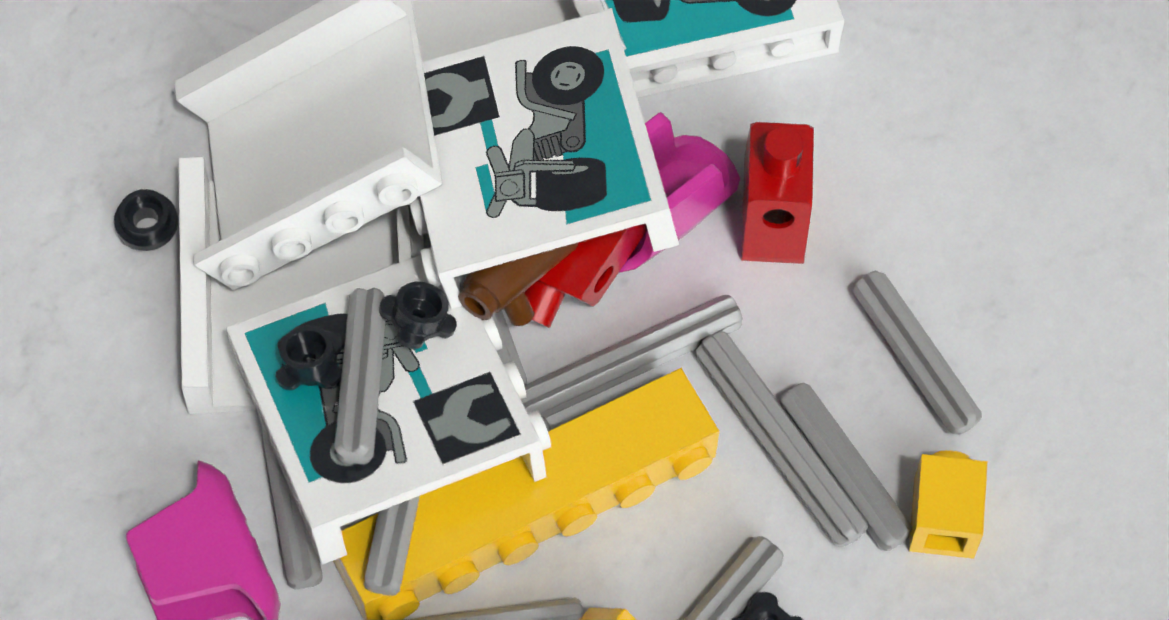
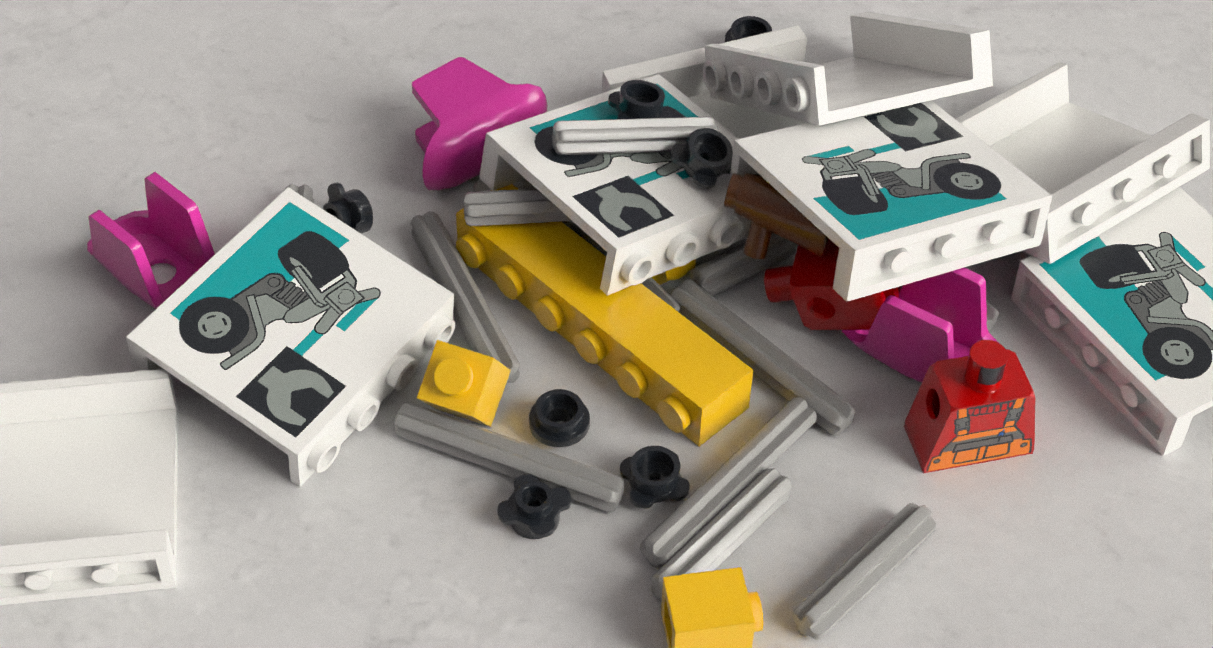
camera: 75 degrees right, 15 degrees down
none -> black plate [529,389,590,447]
none -> black plate [620,446,690,509]

